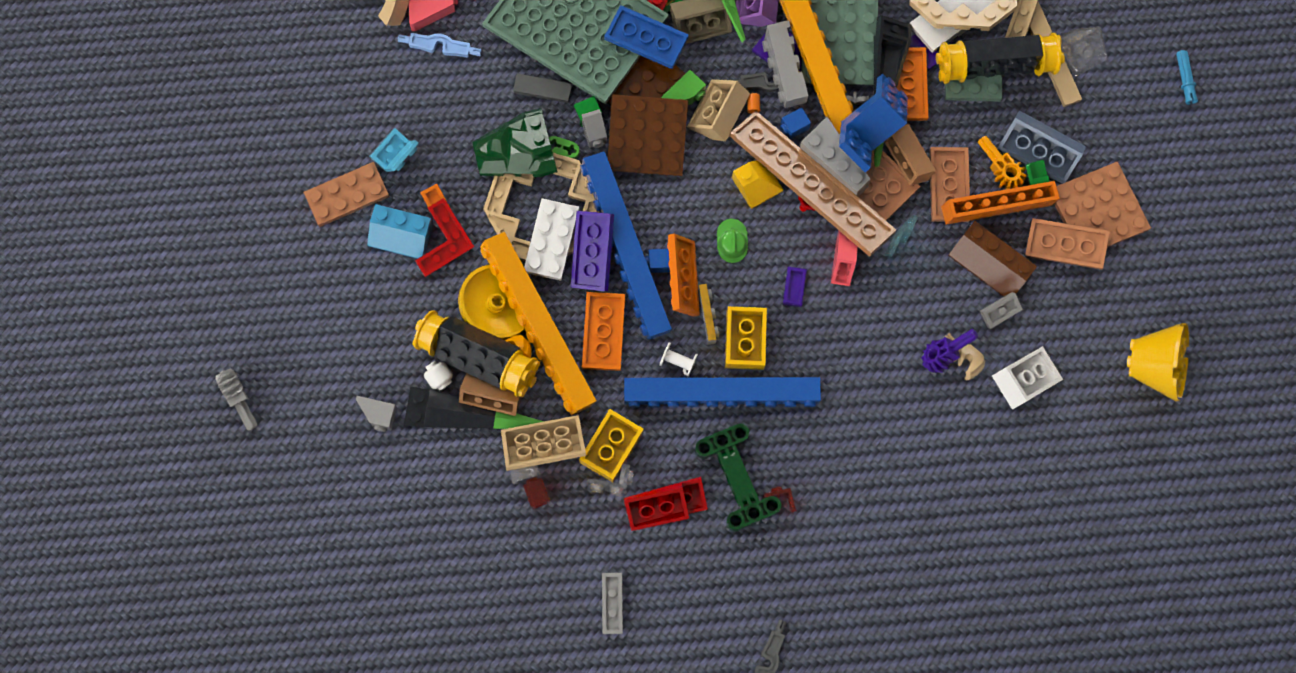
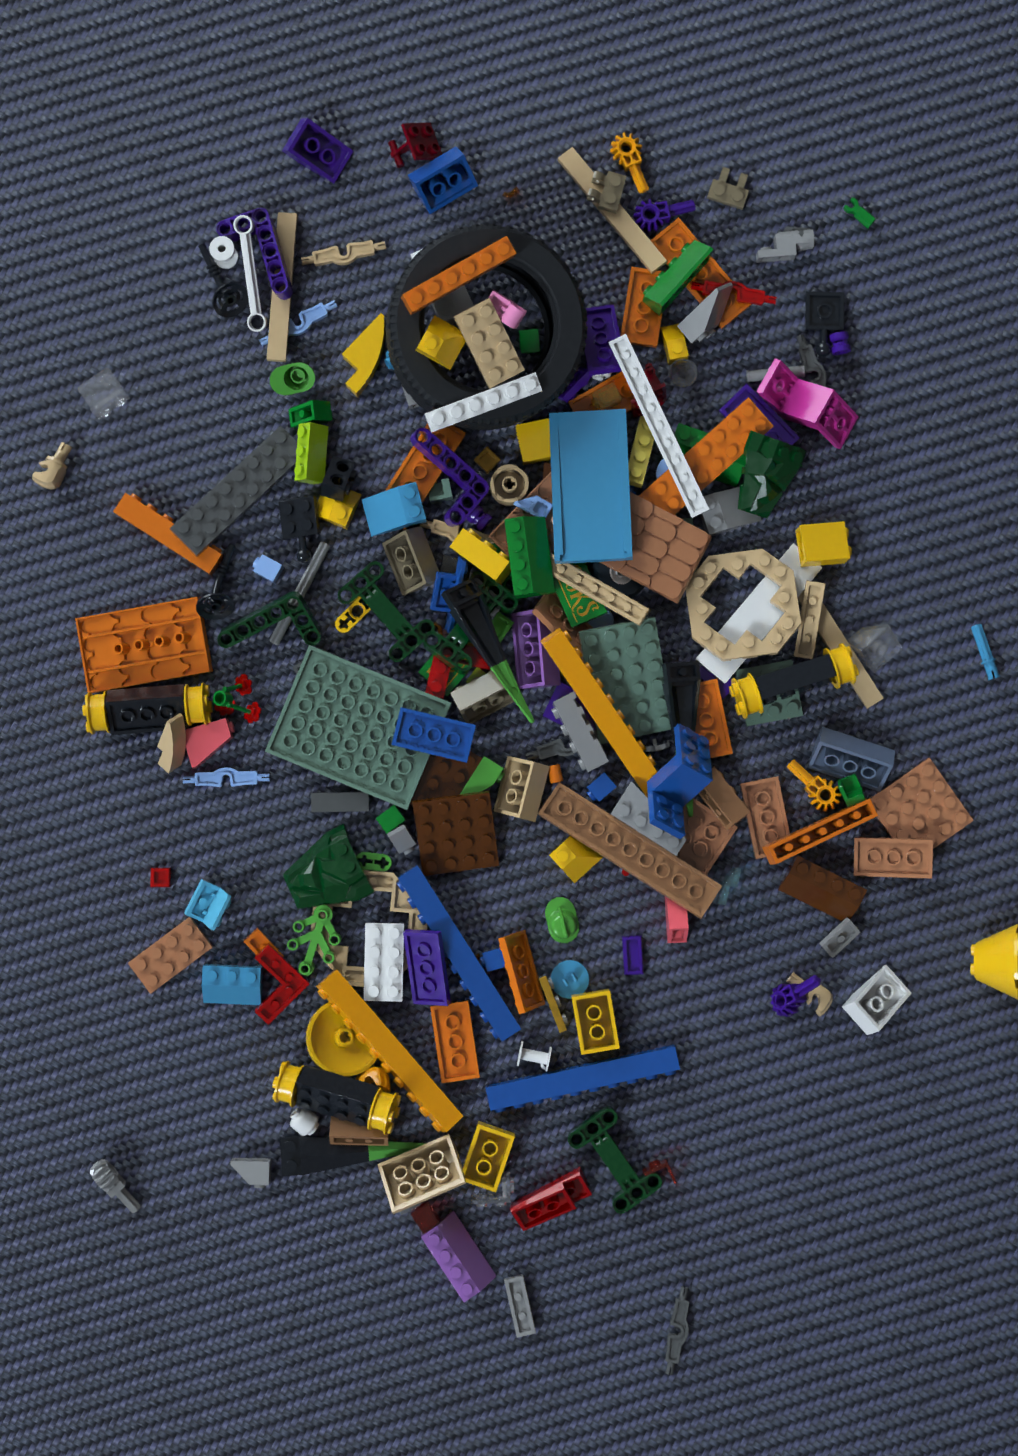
camera: 10 degrees left, 10 degrees up
none -> red tile [150,868,171,887]
none -> bright green plant [287,905,341,976]
none -> medium lavender slope [421,1211,497,1302]
none -> dark azure piece [551,960,589,999]

